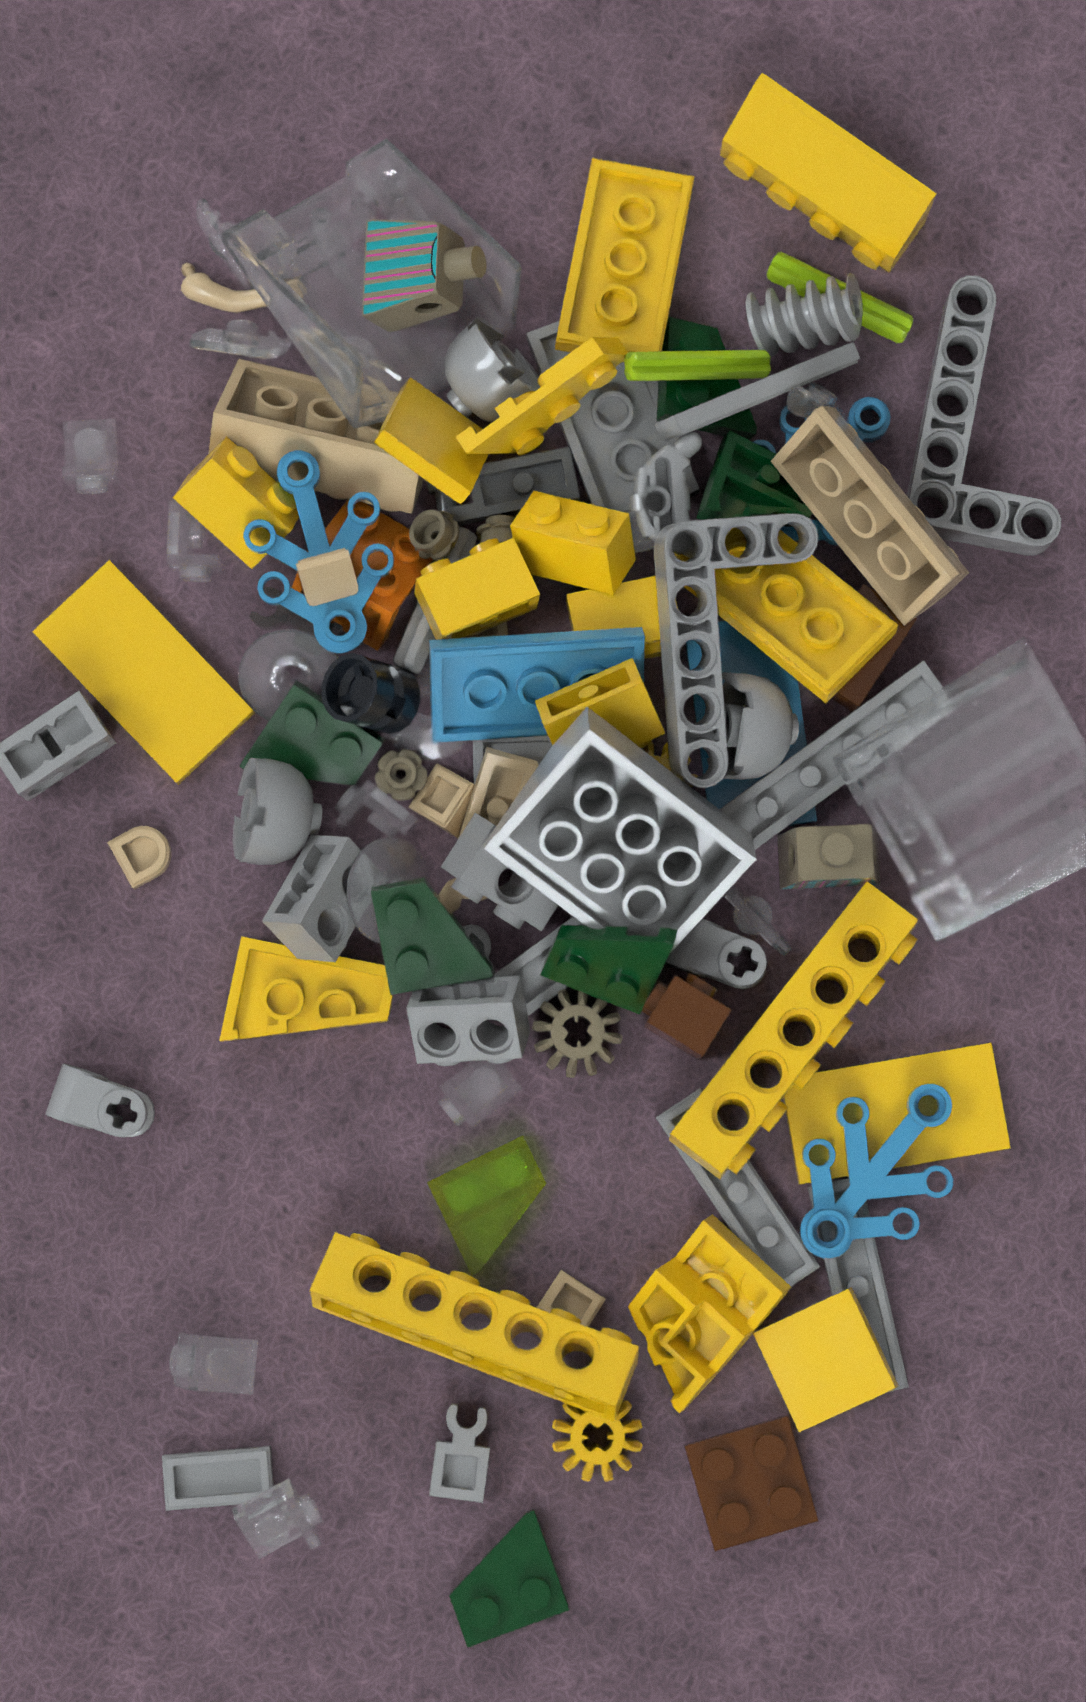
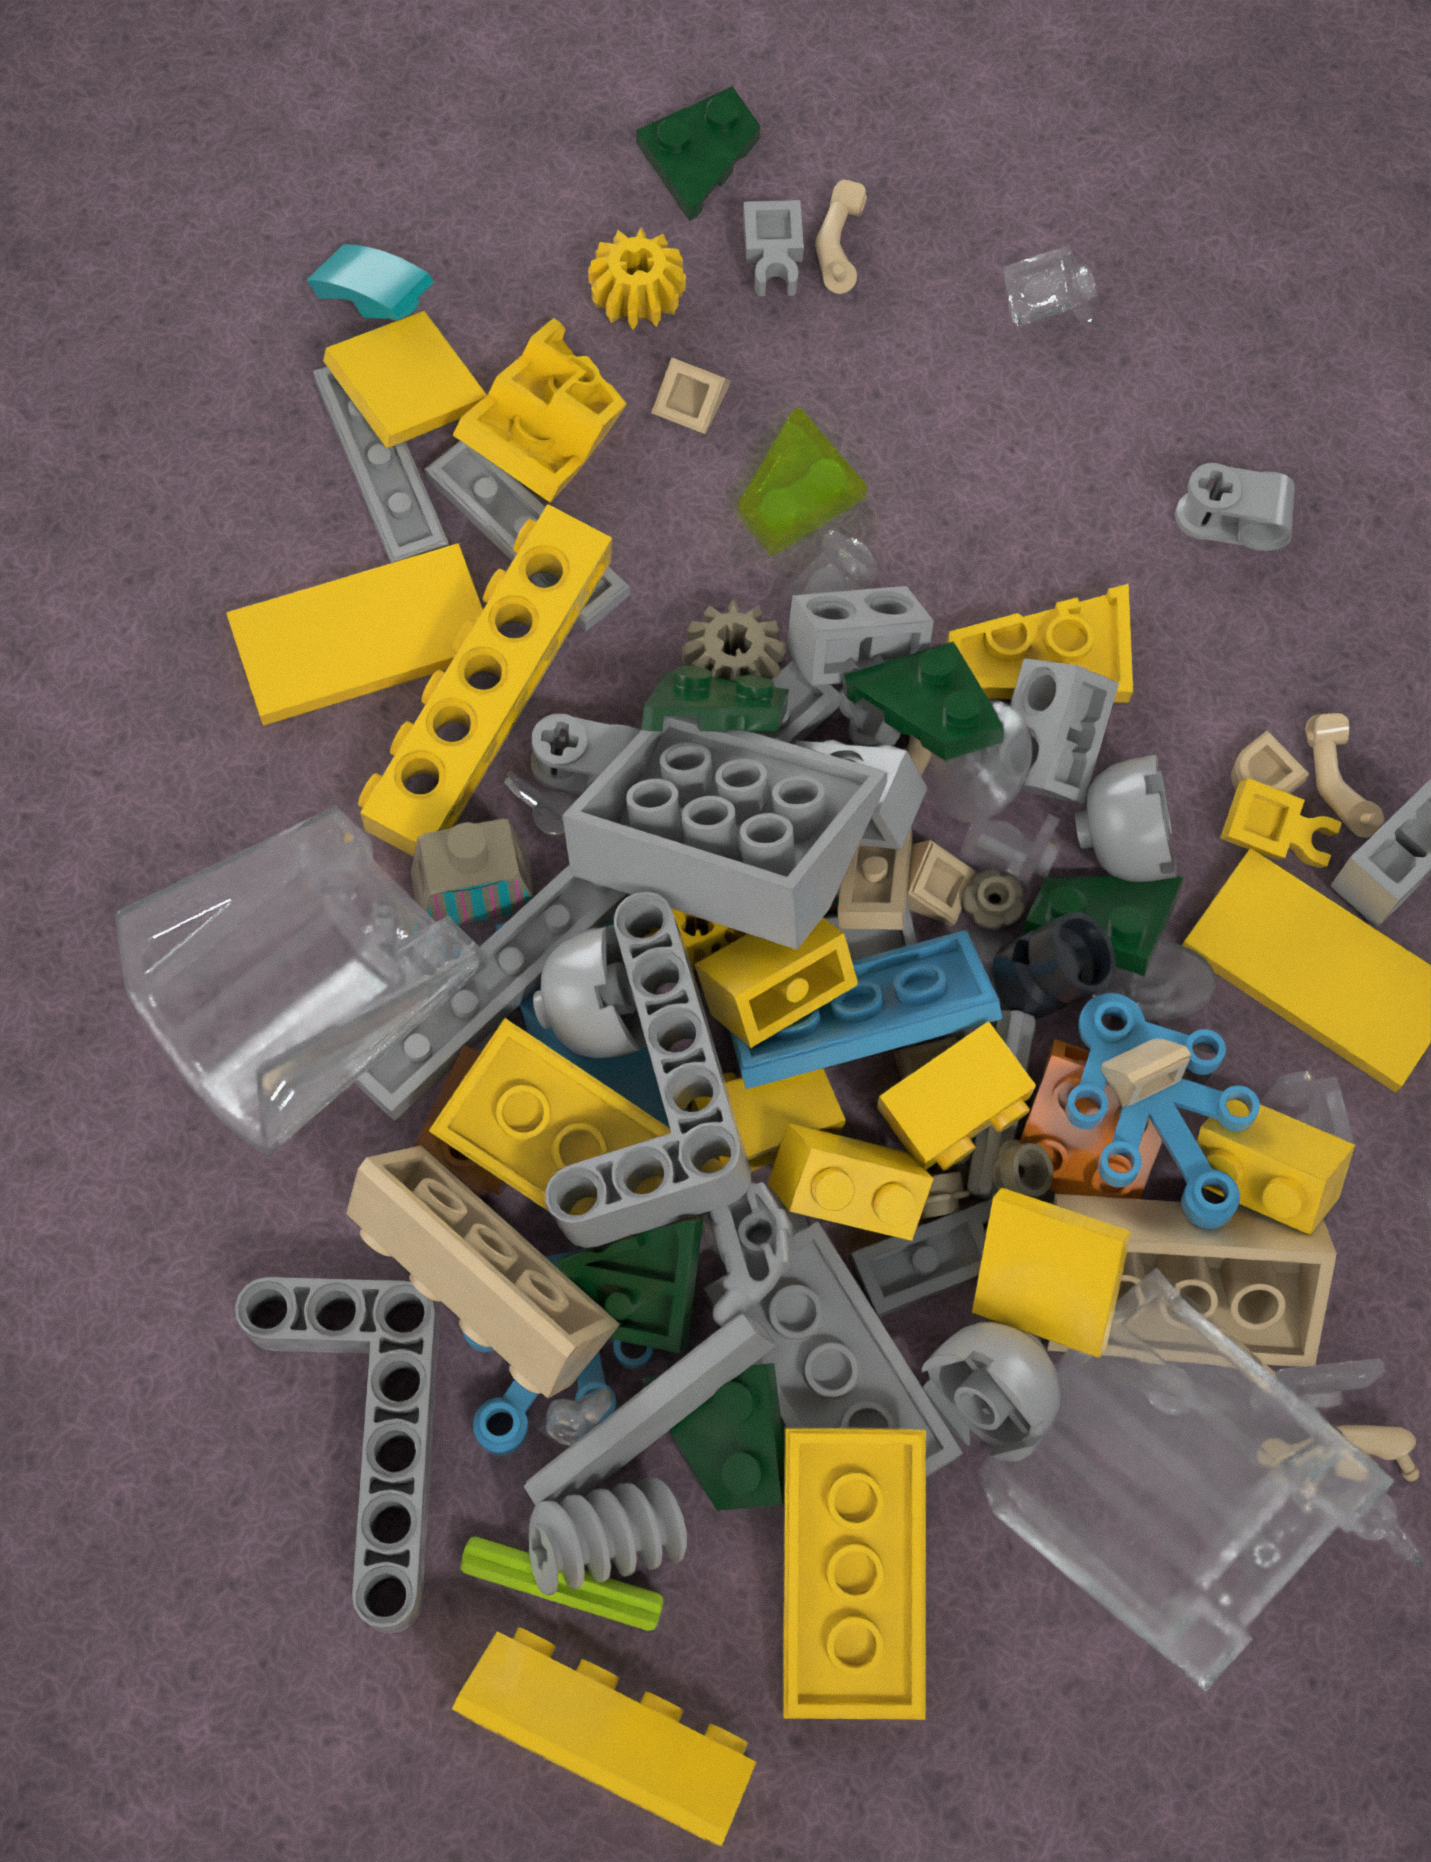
camera: 165 degrees right, 15 degrees down
light grey tile [162,1446,275,1511] -> none
clear bracket [232,1478,323,1559] -> none
yellow brick [310,1232,639,1422] -> none
dark tan torso [362,219,486,332] -> none
yellow wing [456,337,628,455] -> none
lime axle [624,350,771,381] -> none
reddish brown brick [642,973,731,1060] -> none
reddish brown plate [684,1415,819,1552] -> none
dark azure plant [800,1084,953,1258] -> none
none -> teal slope [307,244,434,321]
none -> tan piece [815,180,867,294]
none -> yellow plate [1220,778,1342,868]
none -> tan piece [1305,713,1385,838]

